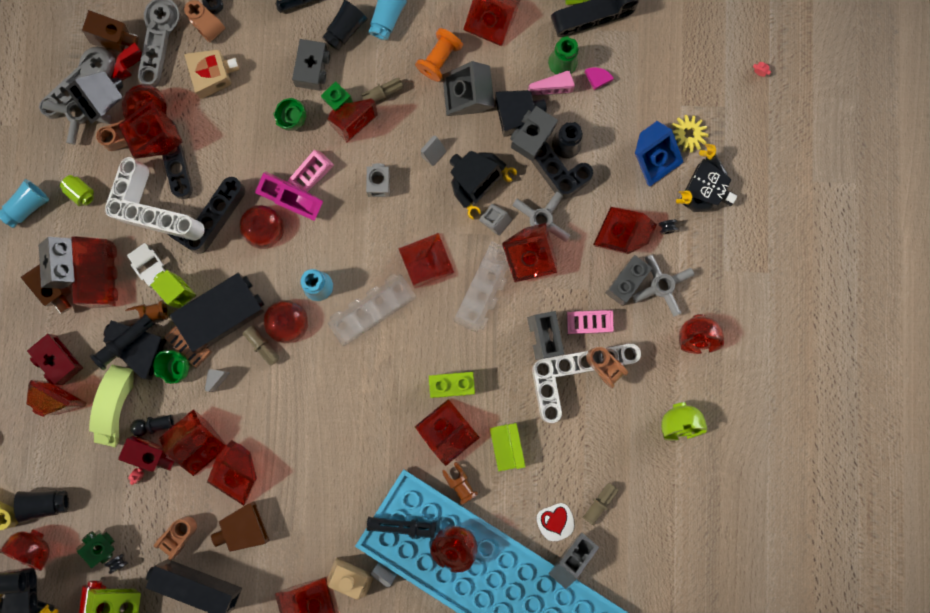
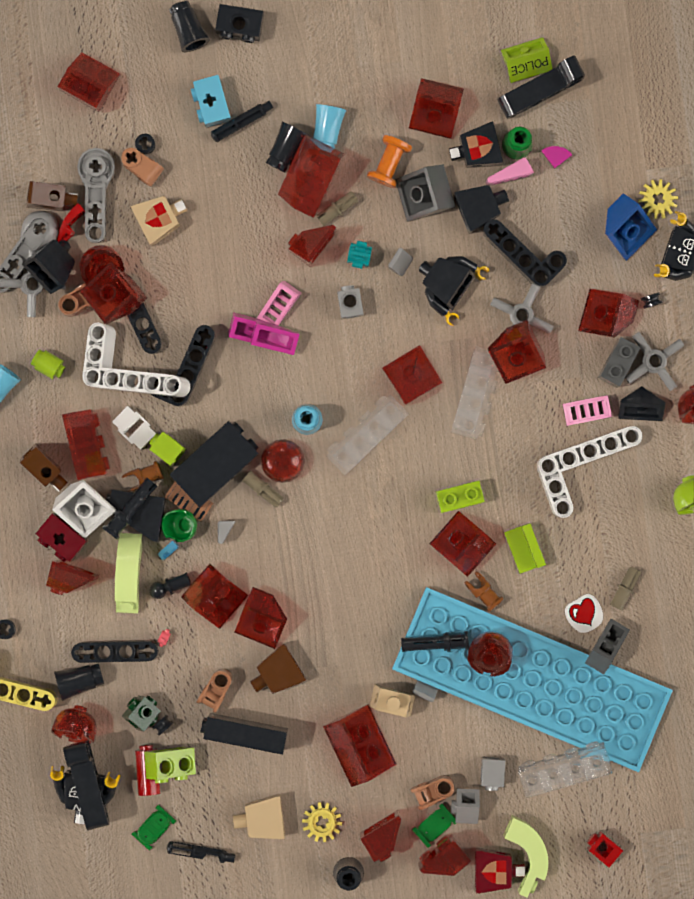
camera: 10 degrees left, 5 degrees up
dark grey brick [38,237,74,289] -> none
dark red torso [118,435,176,472] -> none
clear red cylinder [239,205,284,249] -> none
green hair [273,98,306,131] -> none
dark grey brick [292,39,330,91] -> none
green bracket [321,81,354,111] -> none
light grey slope [479,204,512,235] -> none
dark grey brick [510,106,558,162] -> none
dark grey brick [527,311,564,360] -> none
black plant [552,122,583,158] -> none
nougat piece [586,347,628,389] -> none
none -> white slope [52,480,116,538]
none -> black beam [71,641,159,663]
none -> dark azure tile [157,540,179,560]
none -> clear red slope [278,135,345,218]
none -> teal gear [347,241,372,269]
none -> black torso [449,121,503,168]
none -> black slope [618,386,665,421]

